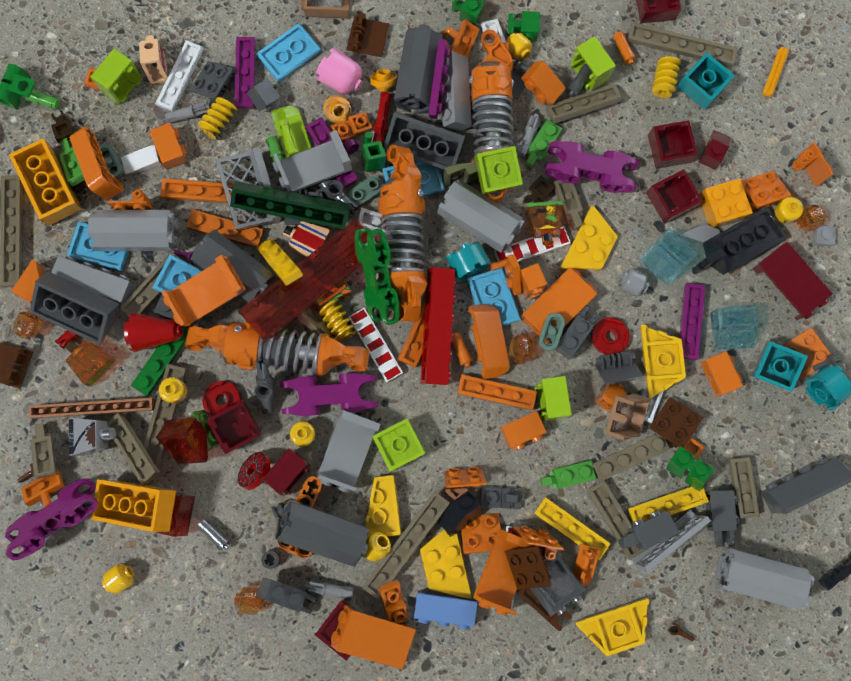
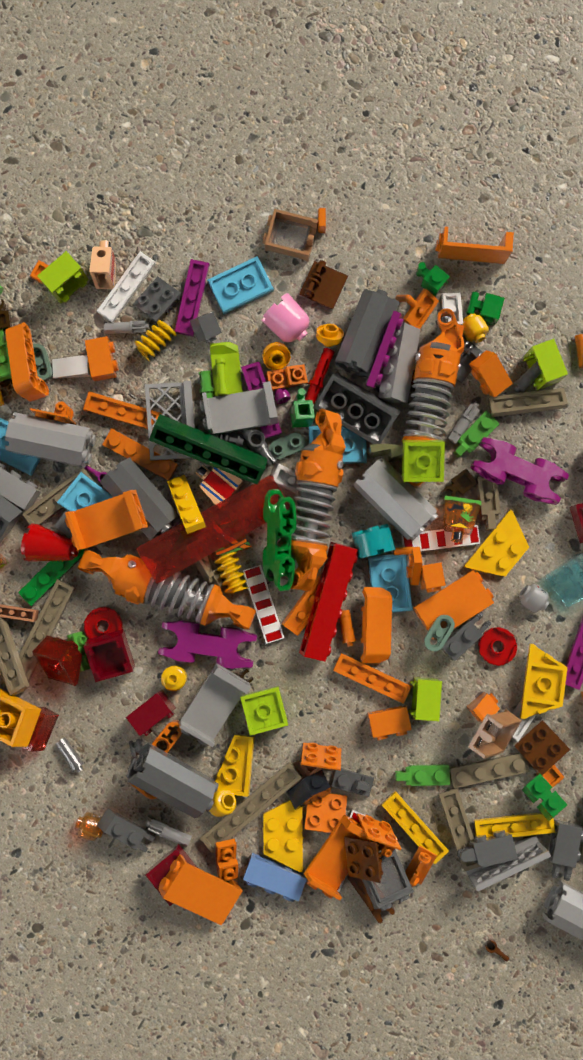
camera: 20 degrees right, 5 degrees up
yellow head [159,377,187,404] -> none
tile [238,452,270,490] -> none
dark grey pin [254,358,275,414] -> none
dark grey bush [261,550,280,569] -> none
clear orange head [509,334,535,364] -> none
yellow wing [575,597,649,656] -> none
dark grey hinge [594,351,644,384] -> none

